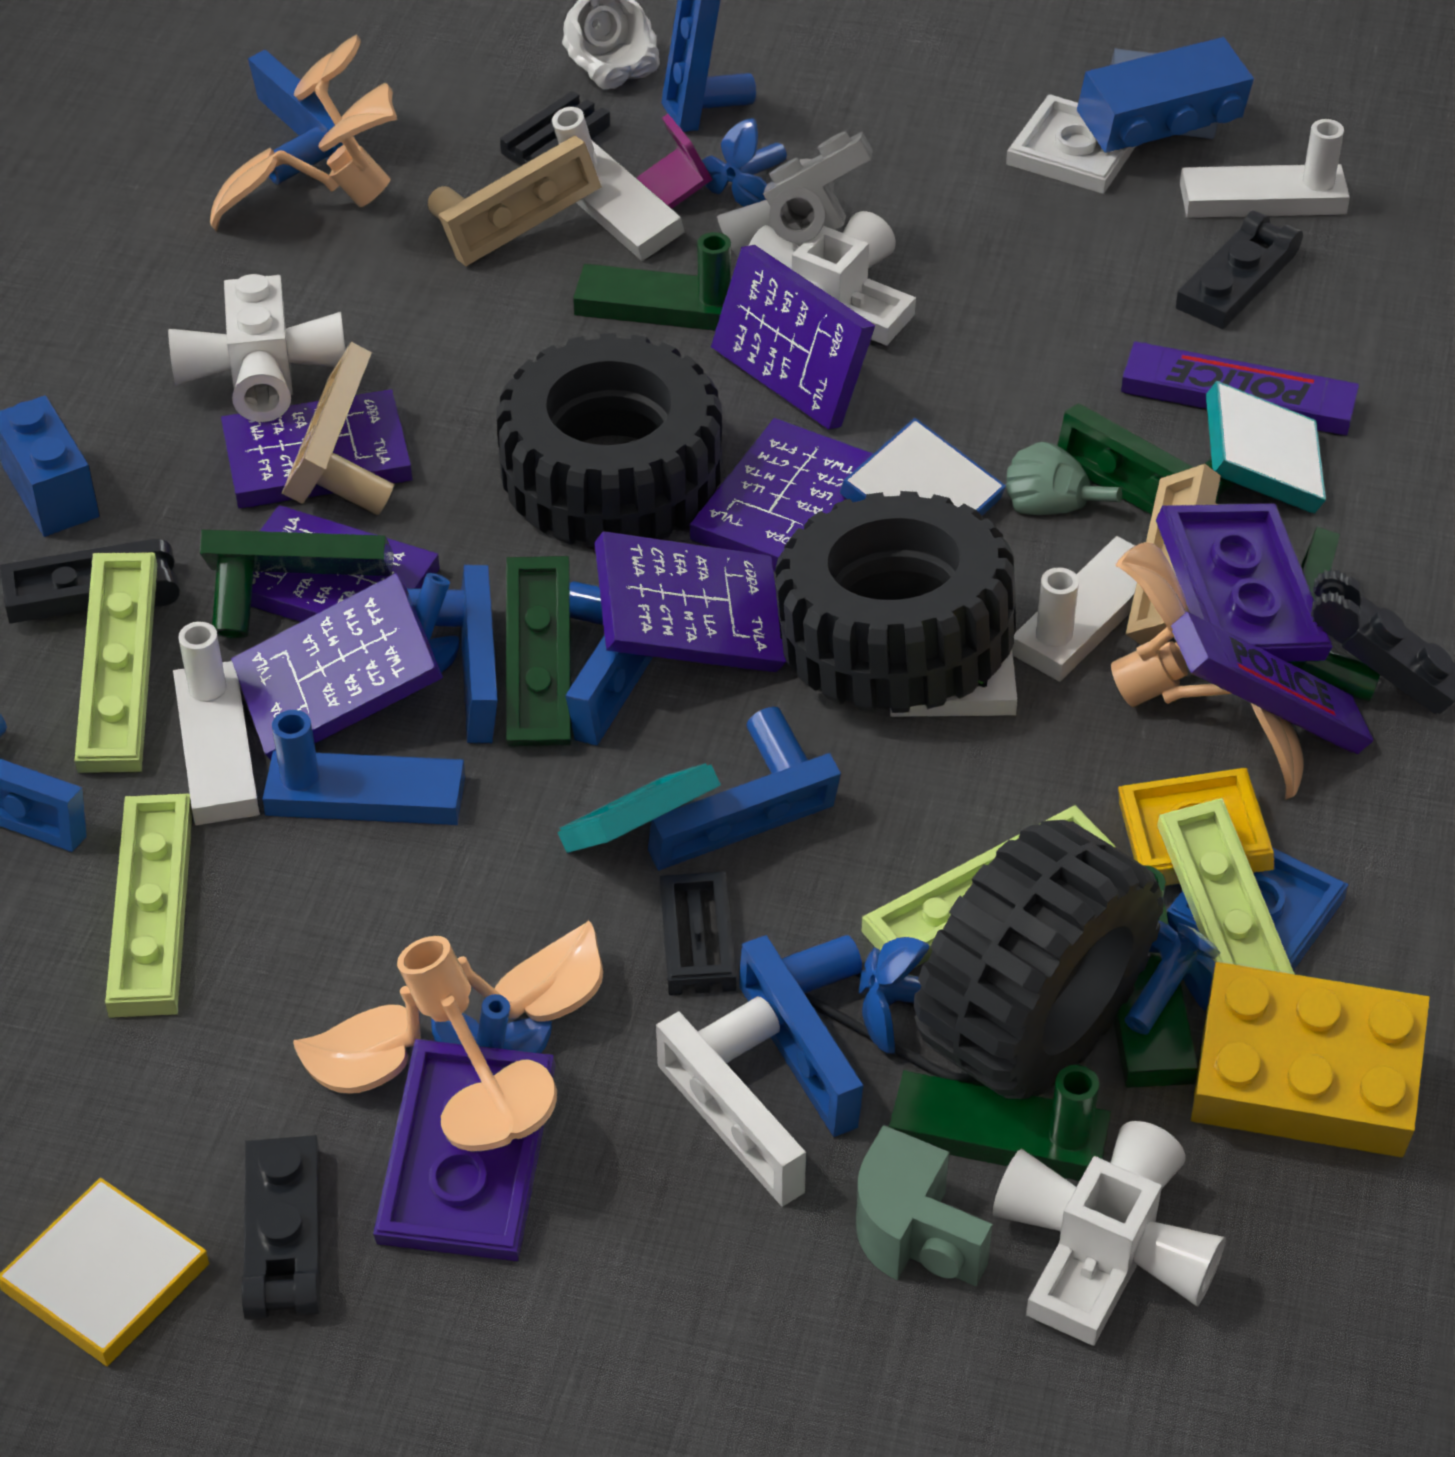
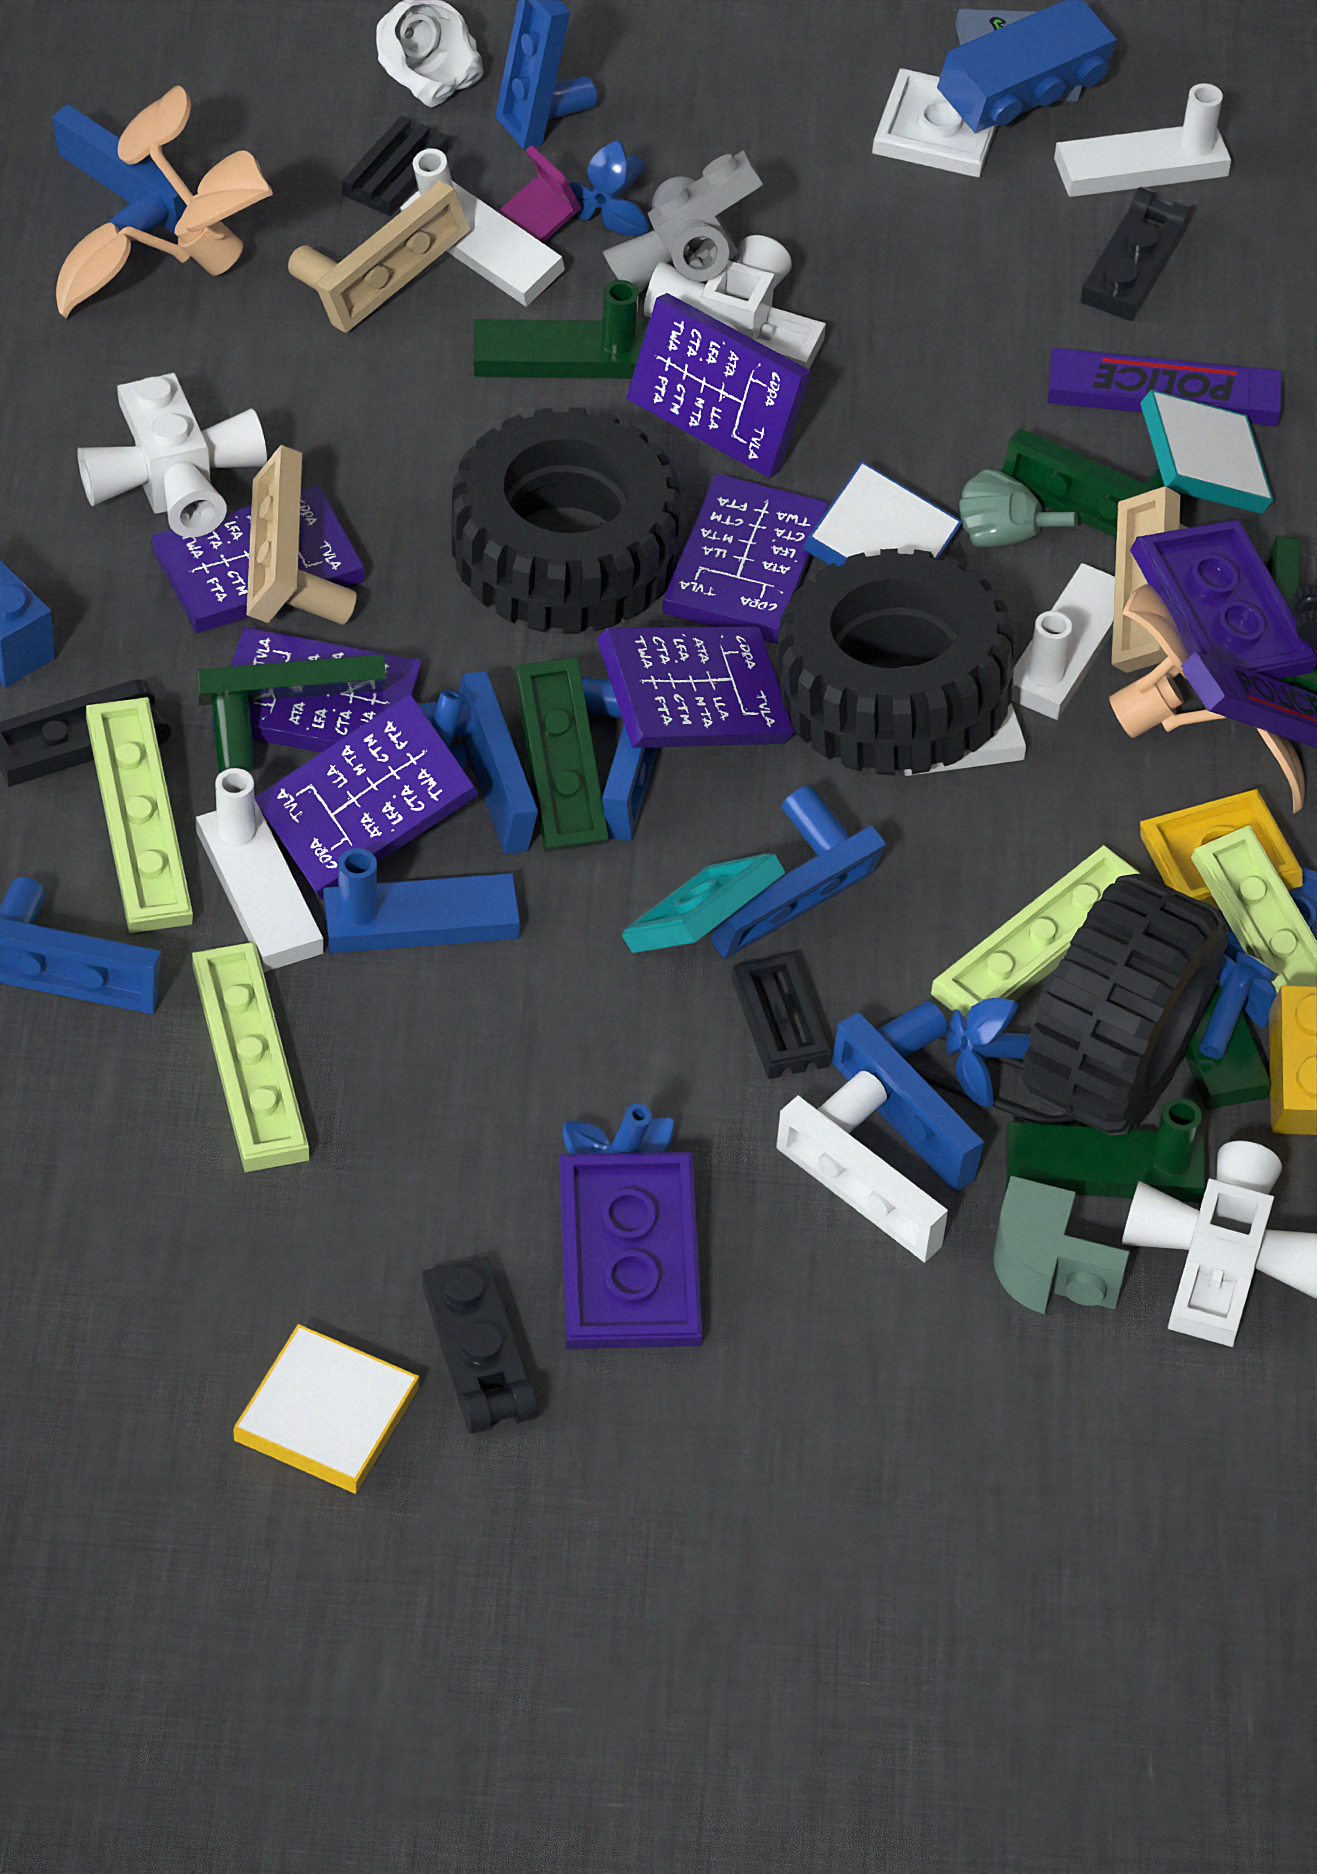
camera: 15 degrees left, 5 degrees up
light nougat plant [294,920,603,1151] -> none

